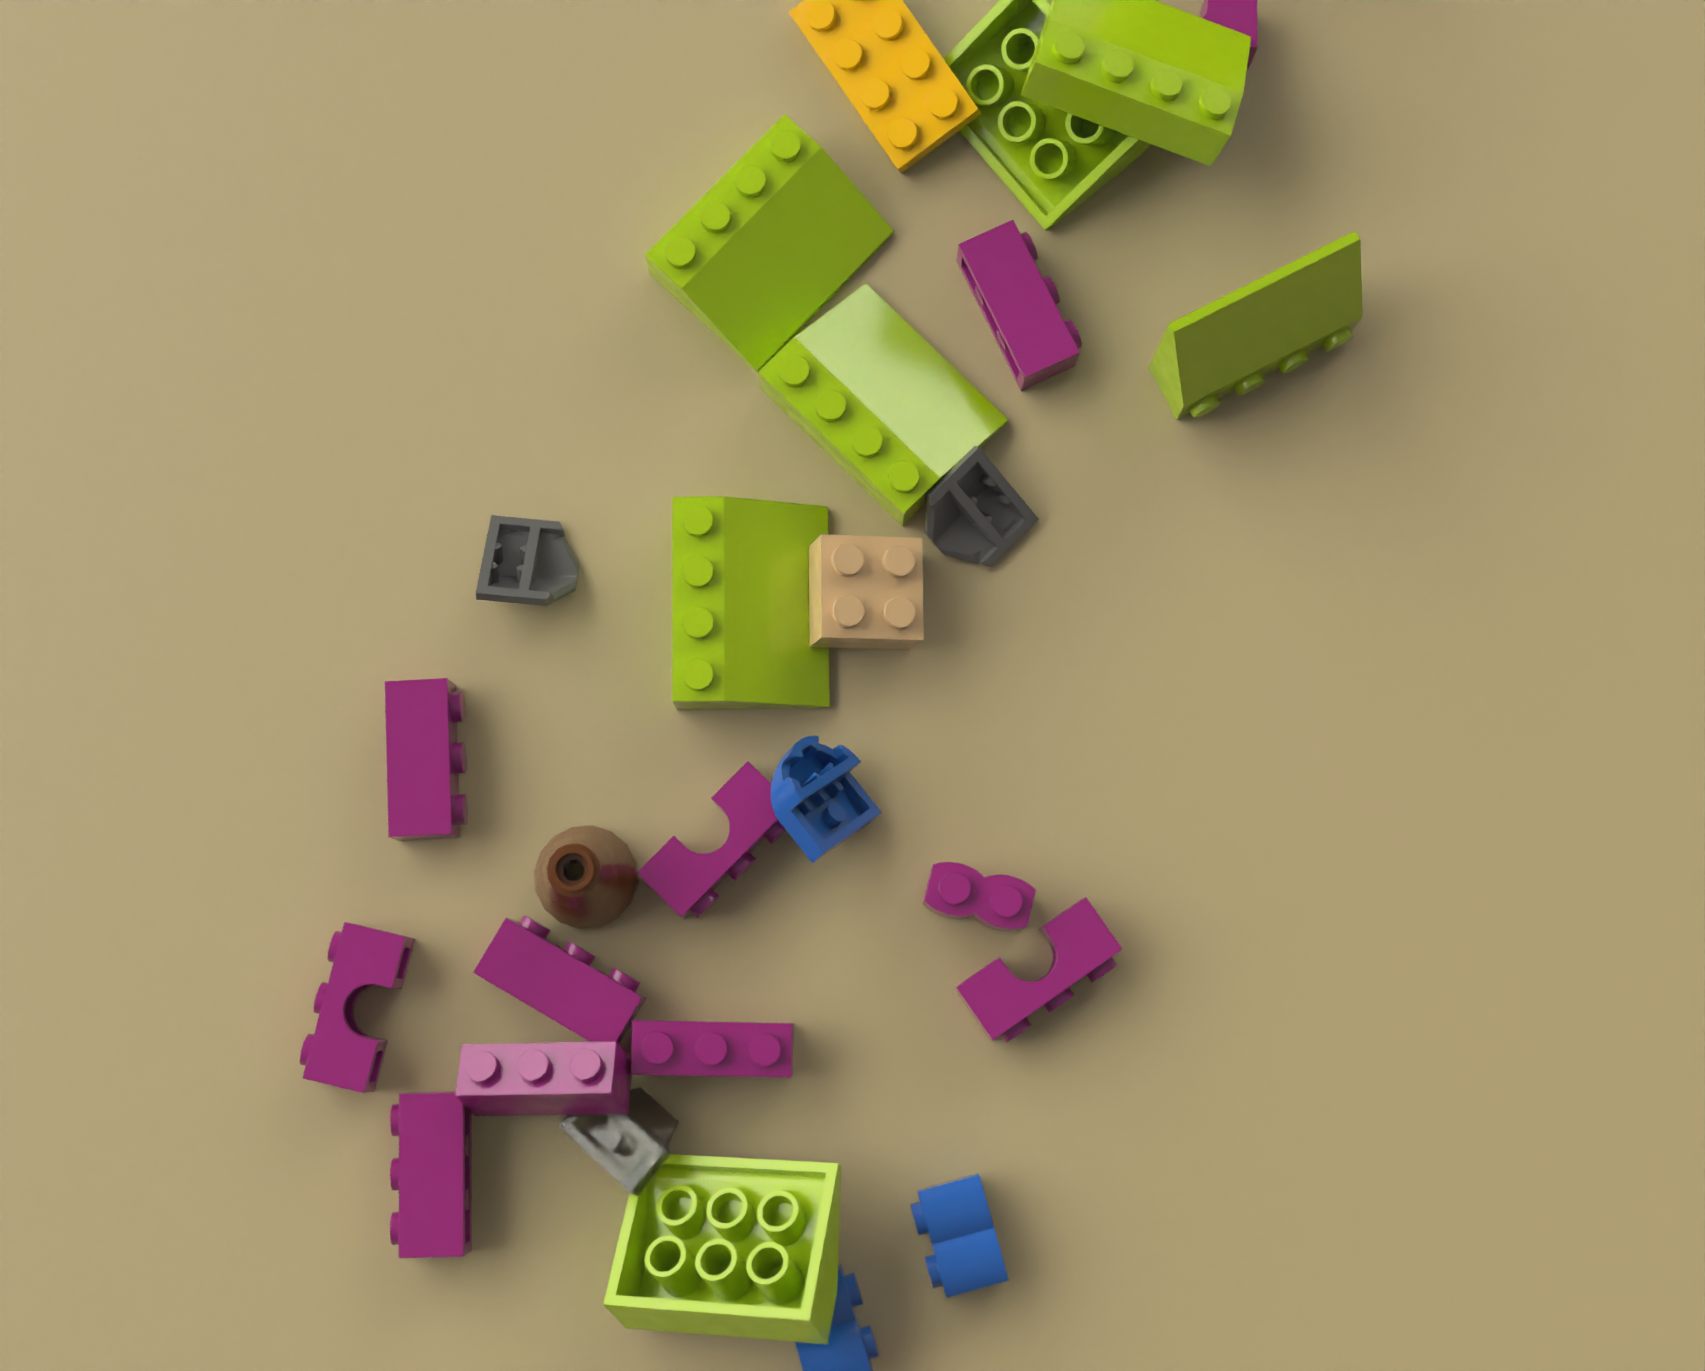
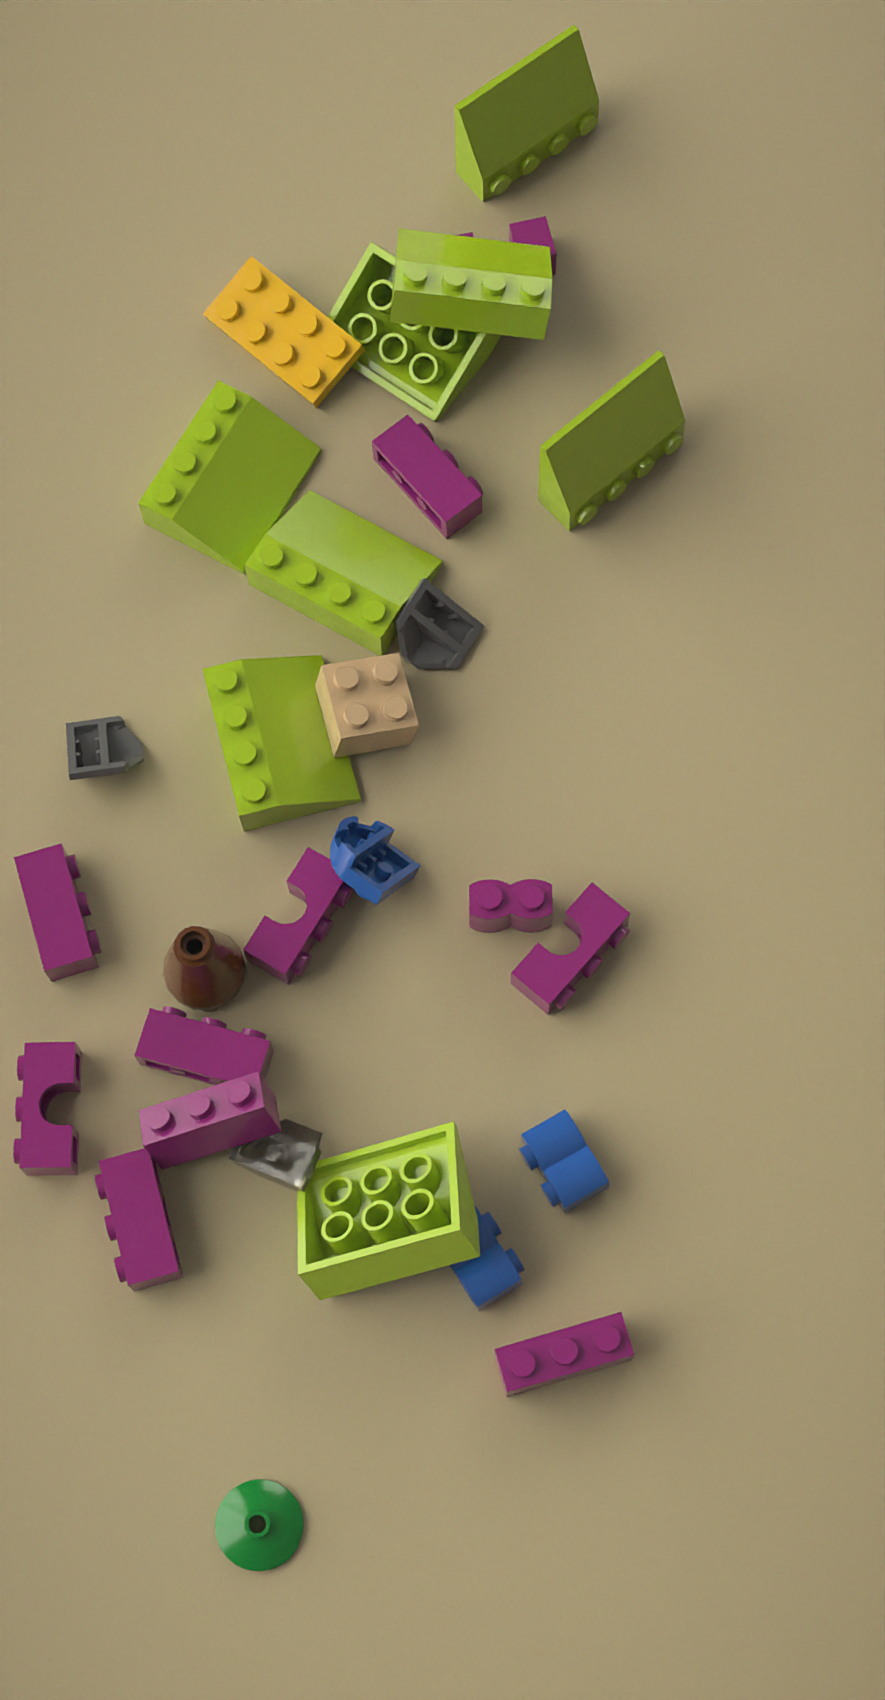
camera: 10 degrees left, 10 degrees down
magenta brick [631,1020,794,1077] -> none

